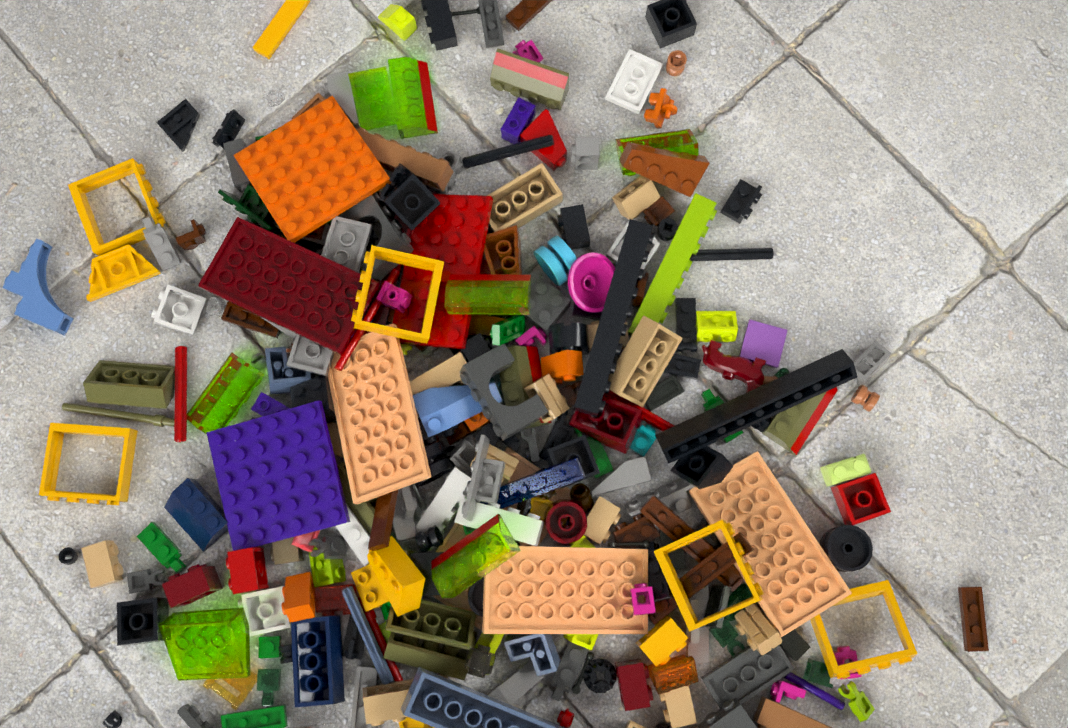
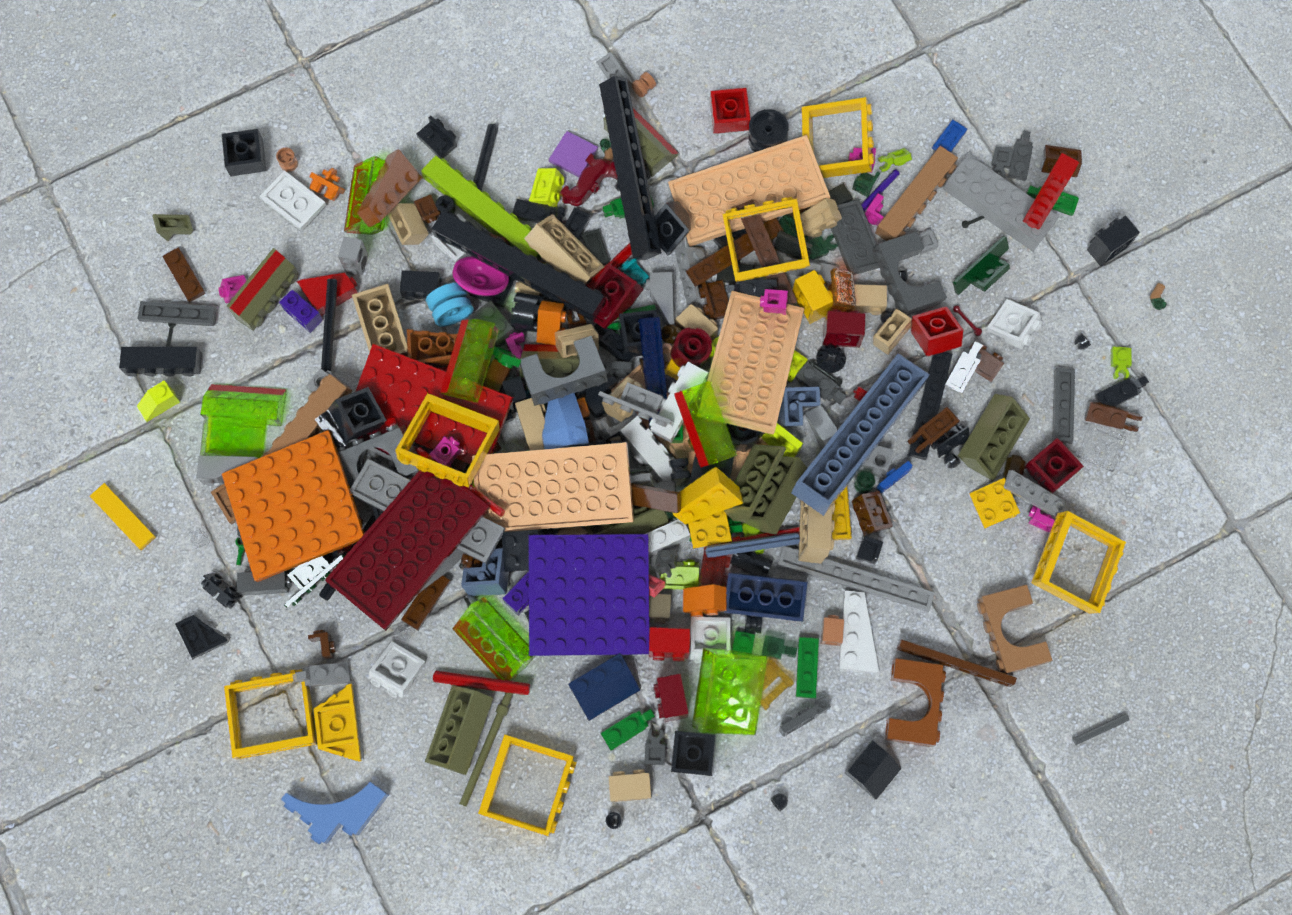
camera: 80 degrees left, 5 degrees down
clear smoke head [465,644,496,678] -> none
pearl dark grey hinge [607,539,650,548] -> none
yellowish green brick [820,454,871,486] -> none
reddish brown plate [958,587,989,652] -> none

